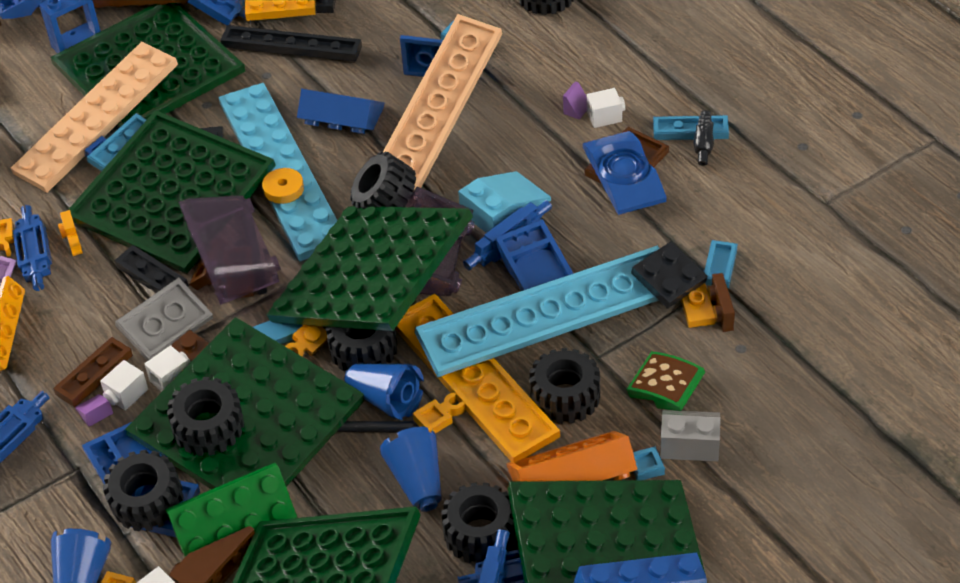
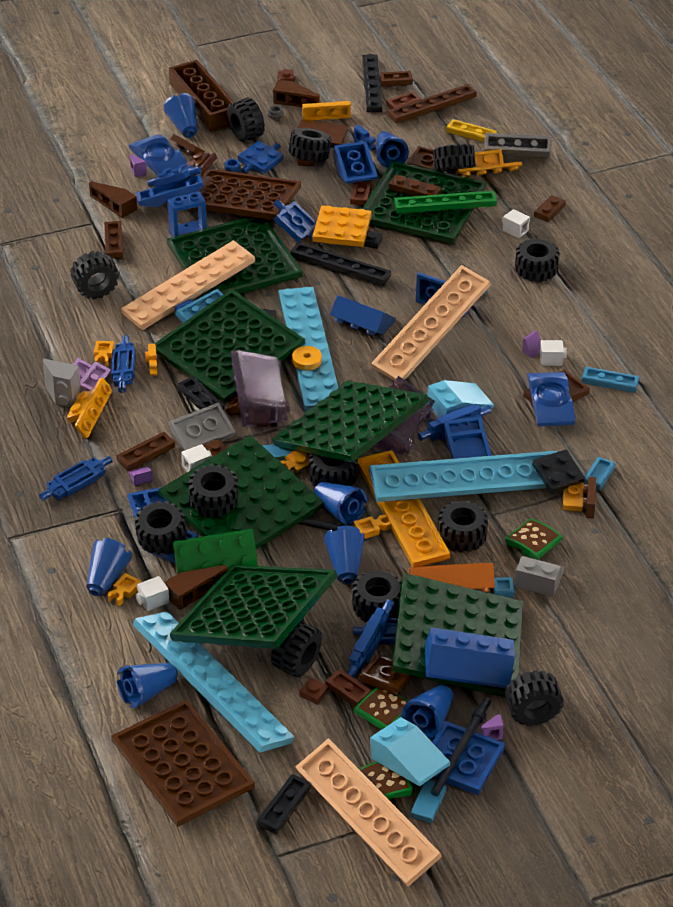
camera: 10 degrees right, 5 degrees down
white brick [100,360,149,411] -> none
black tyre [350,151,416,209] -> none
black piece [693,110,714,166] -> none

